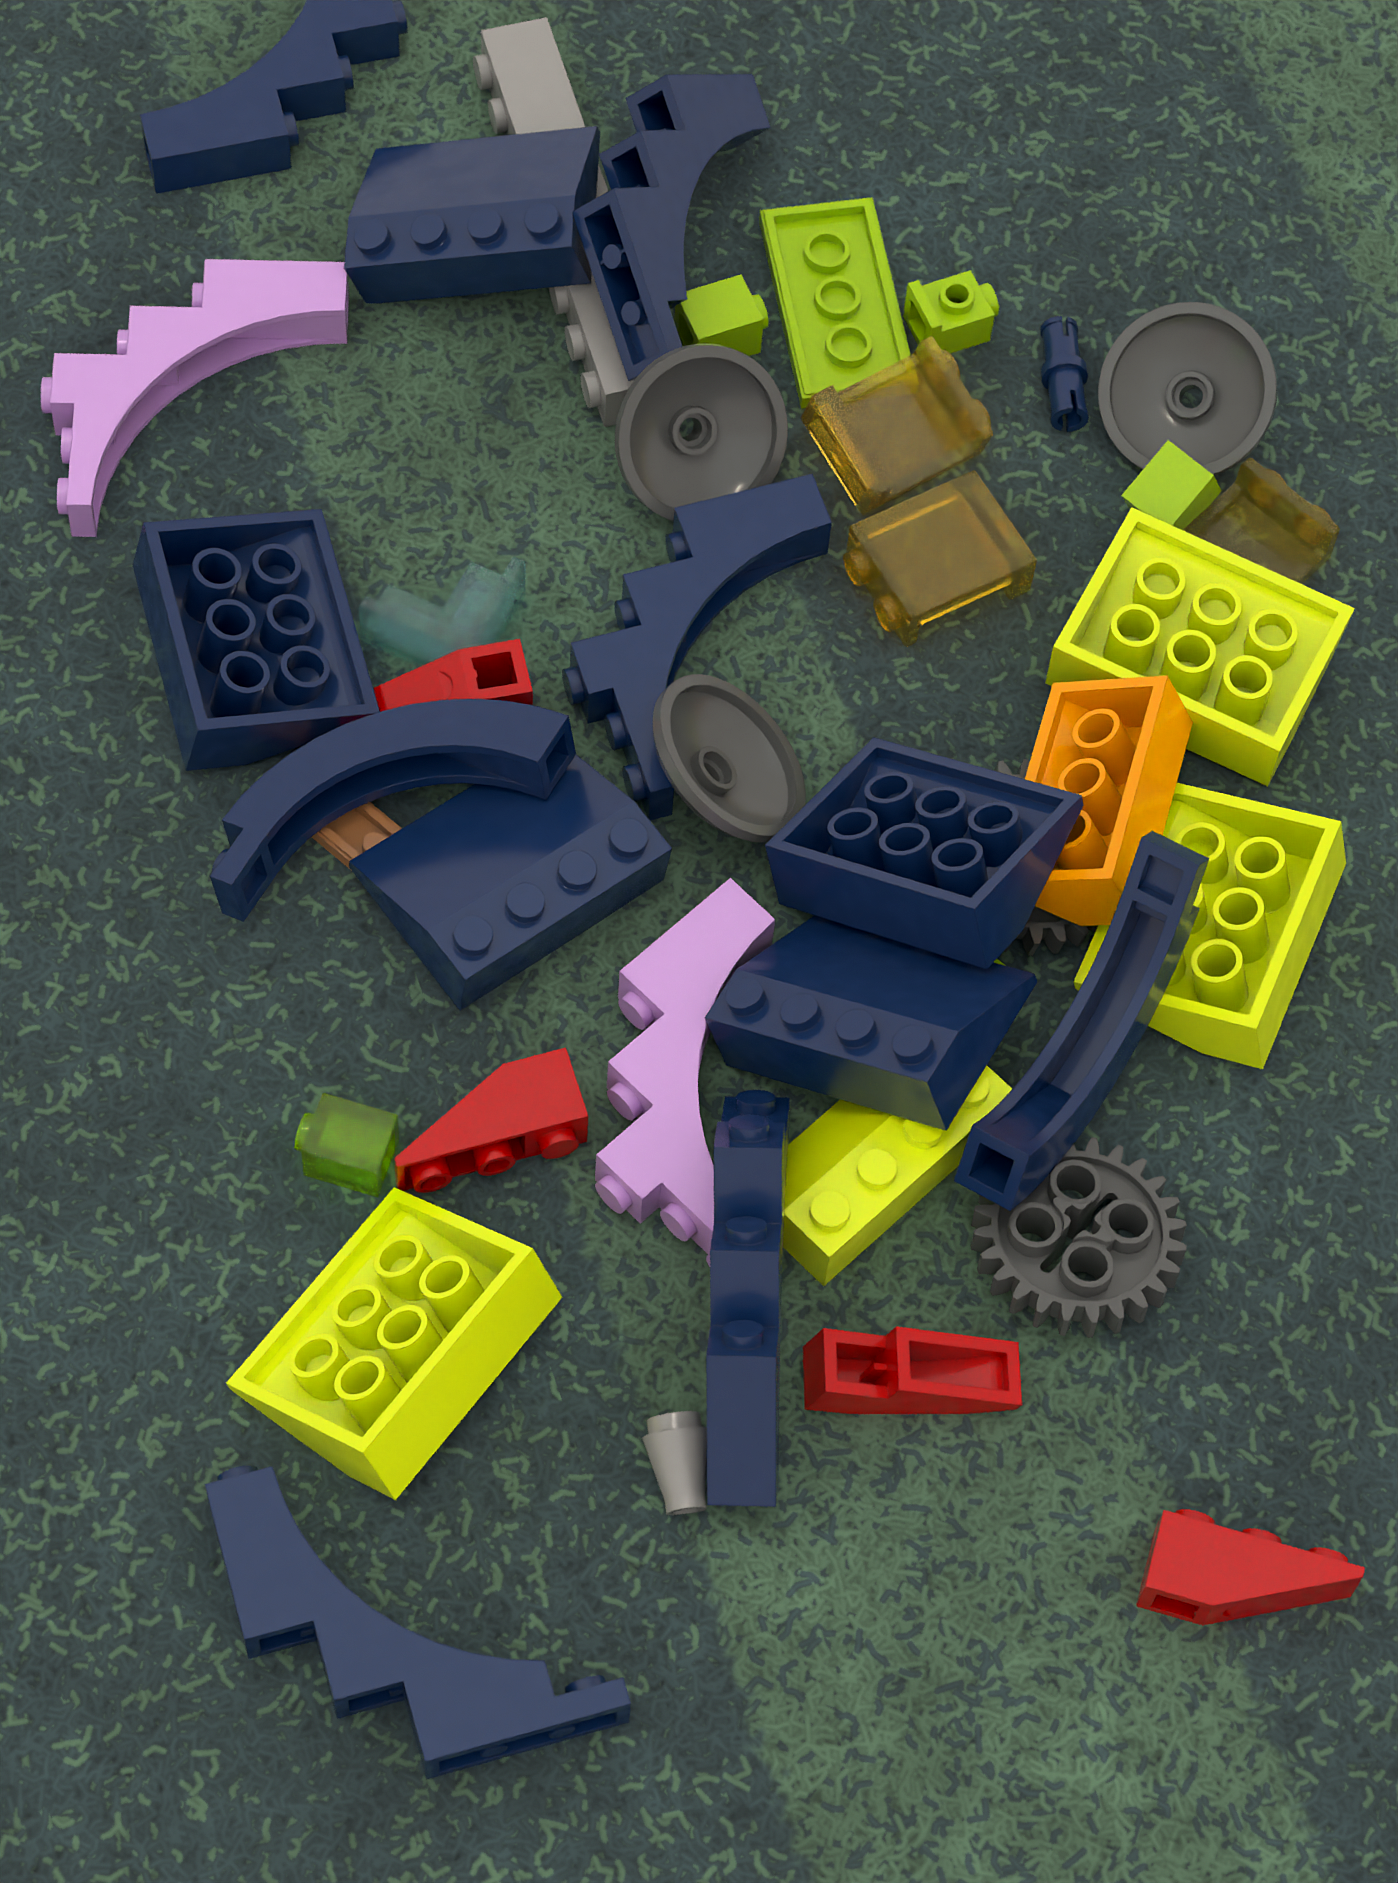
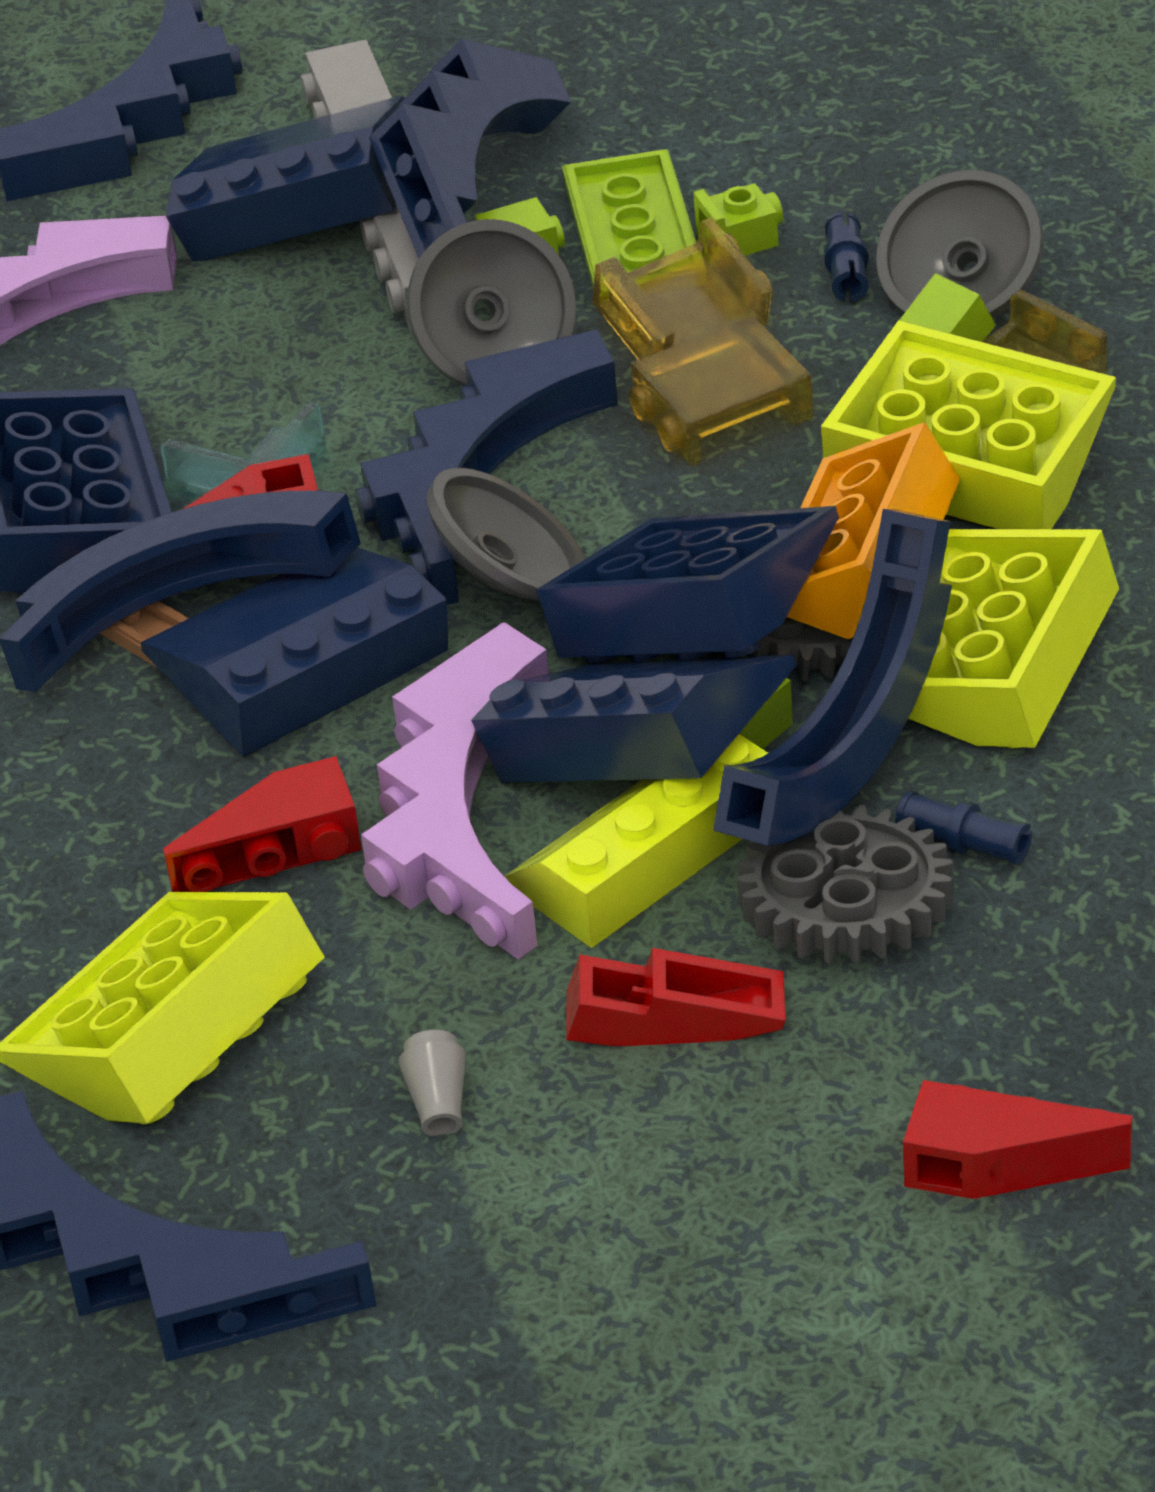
camera: 10 degrees right, 20 degrees down
clear neon green brick [294,1093,400,1197] -> none
dark blue arch [706,1090,790,1507] -> none
none -> dark blue pin [895,790,1032,865]

